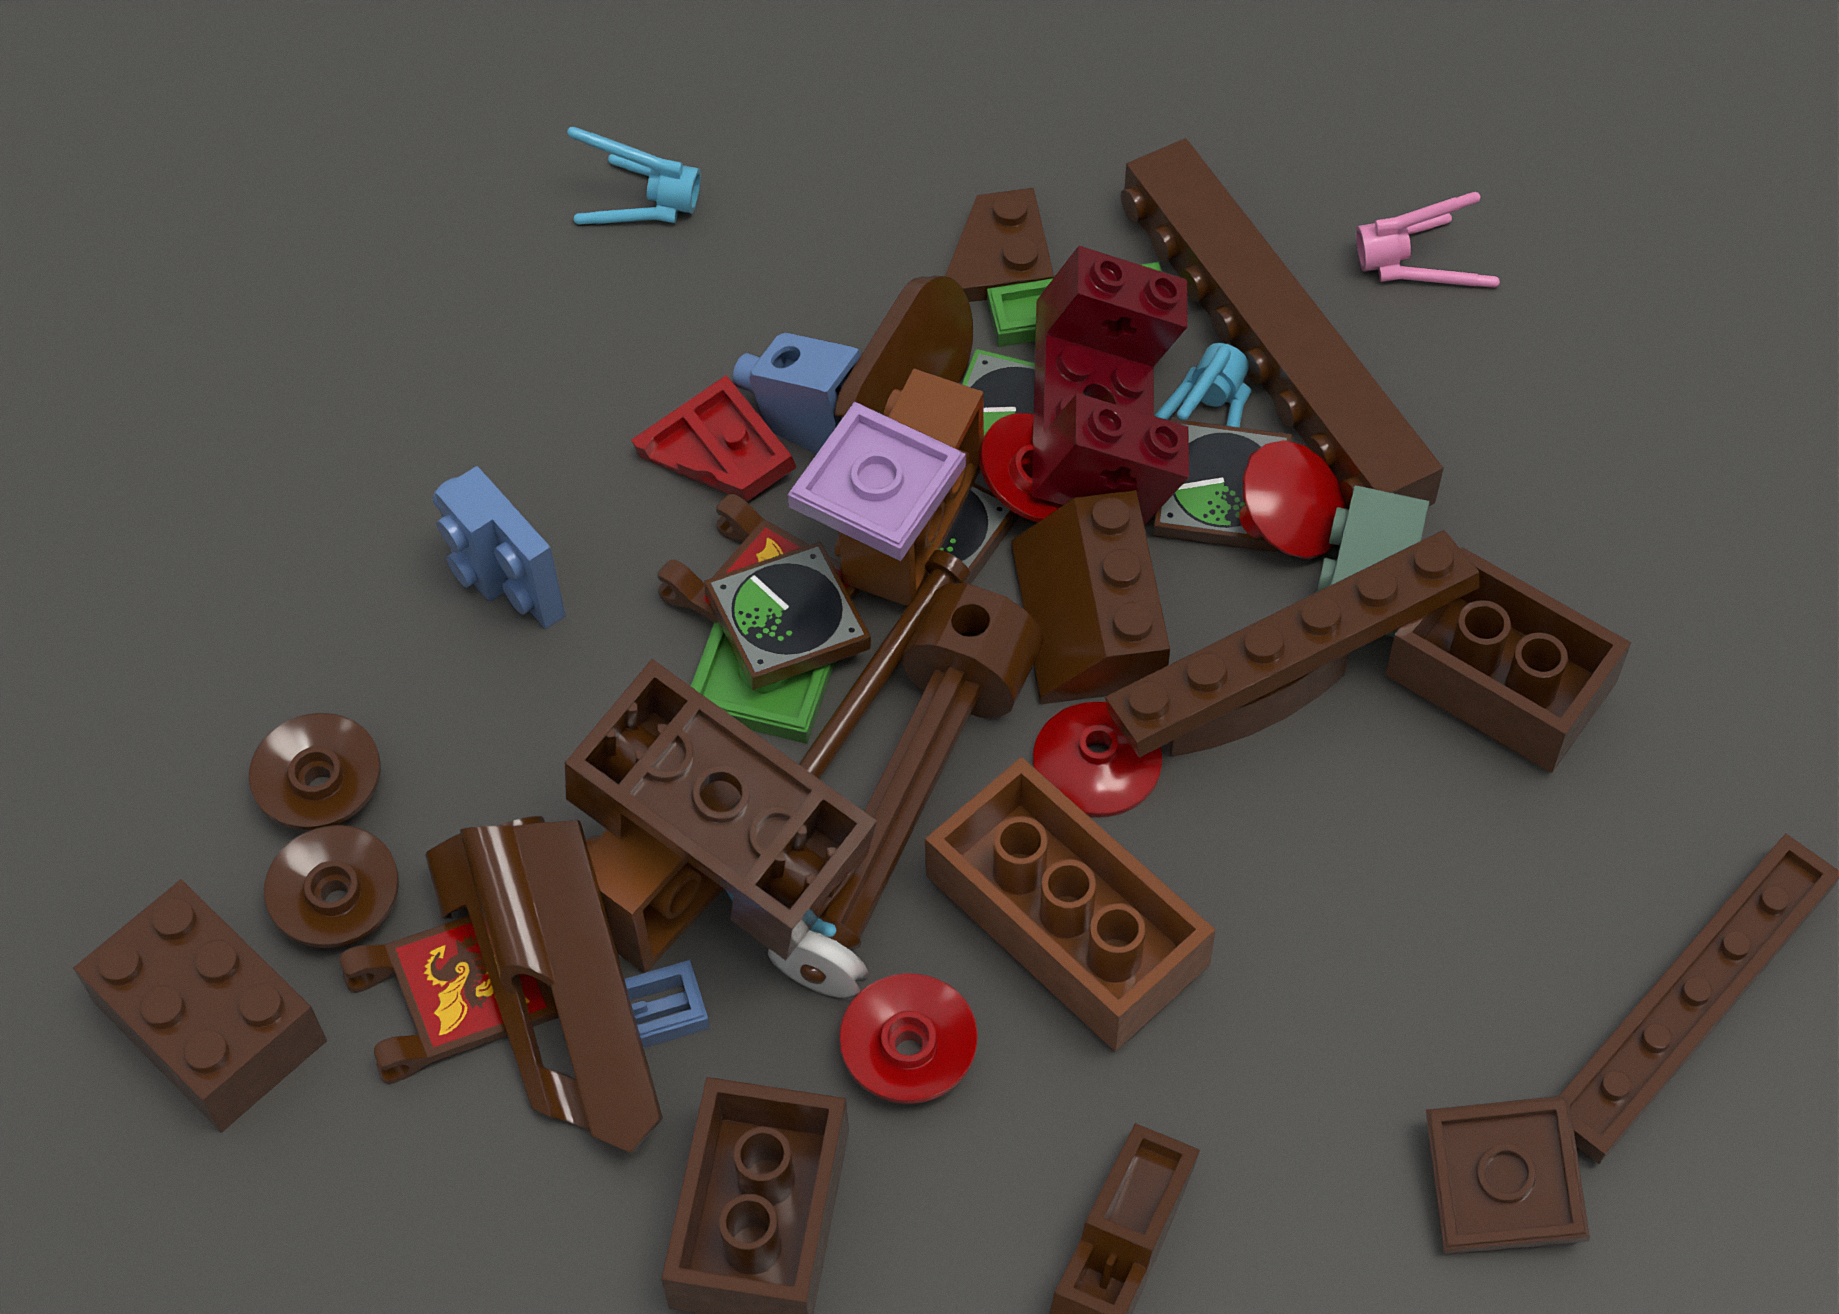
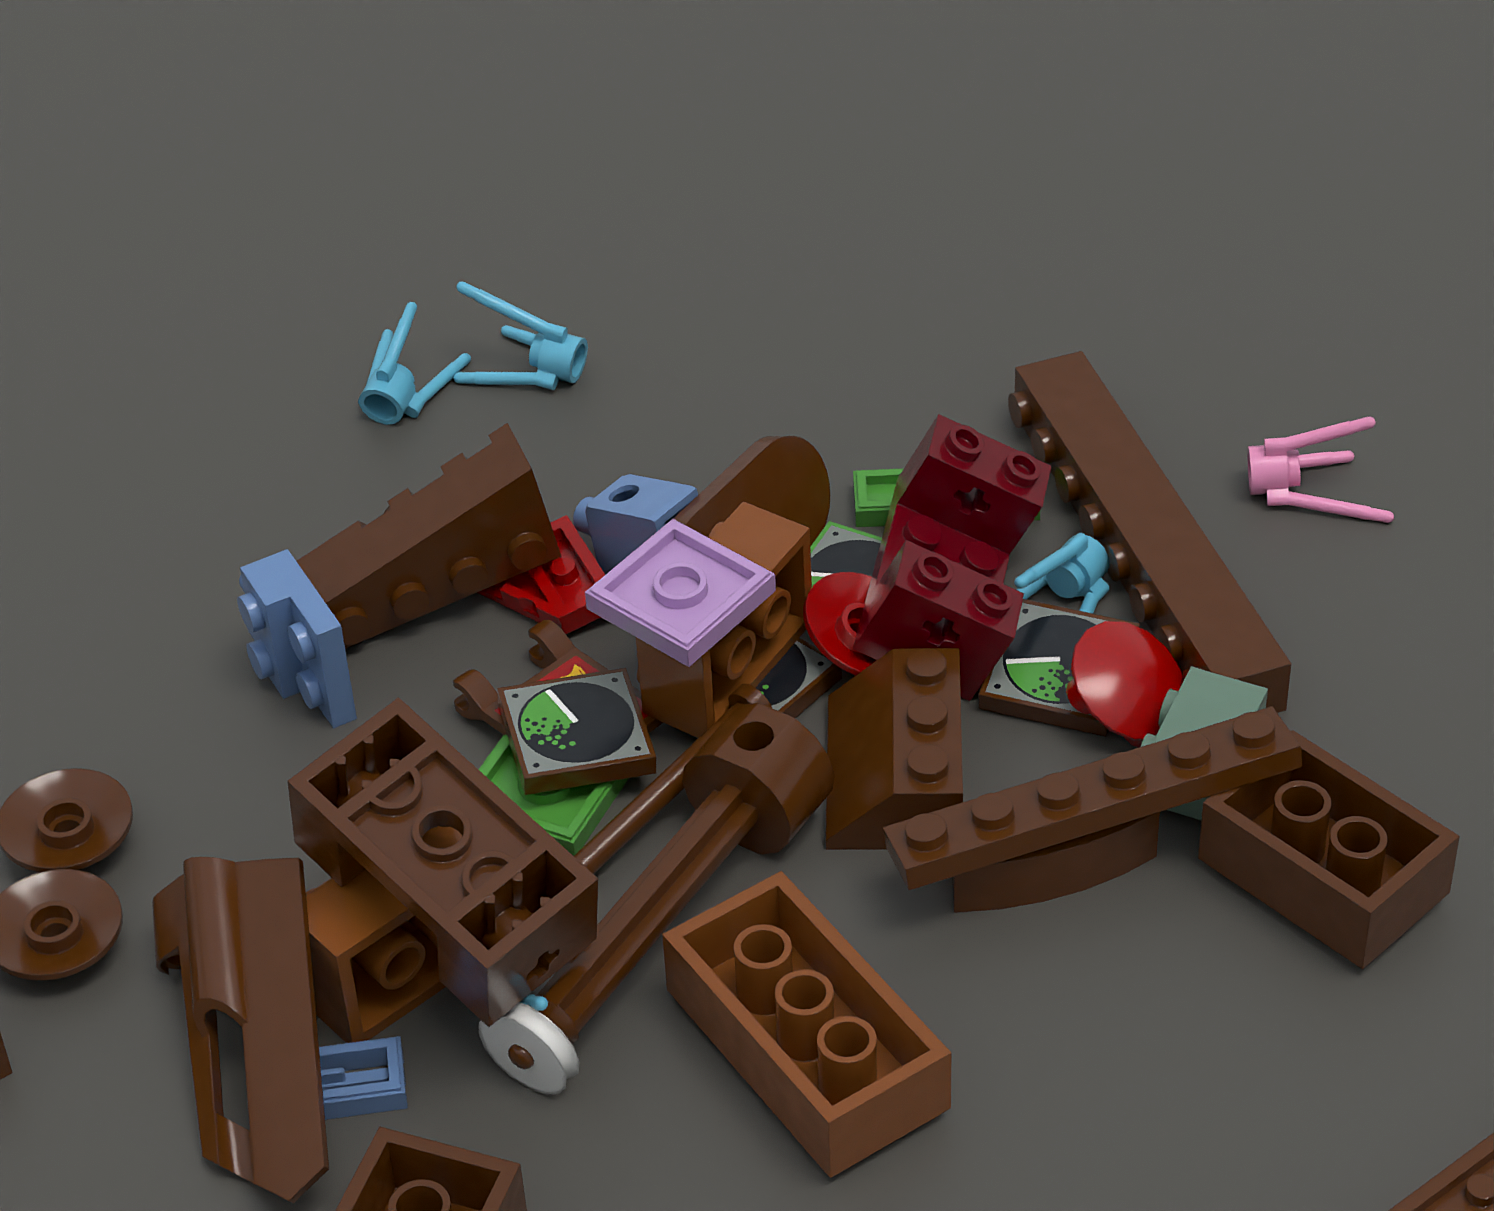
camera: 10 degrees right, 15 degrees down
flag [340,915,559,1084] -> none
red dish [840,973,978,1104] -> none
reddish brown wing [945,188,1054,302] -> none
red dish [1033,701,1162,818] -> none
none -> reddish brown wedge [296,423,562,649]
none -> medium azure plant [358,302,471,425]

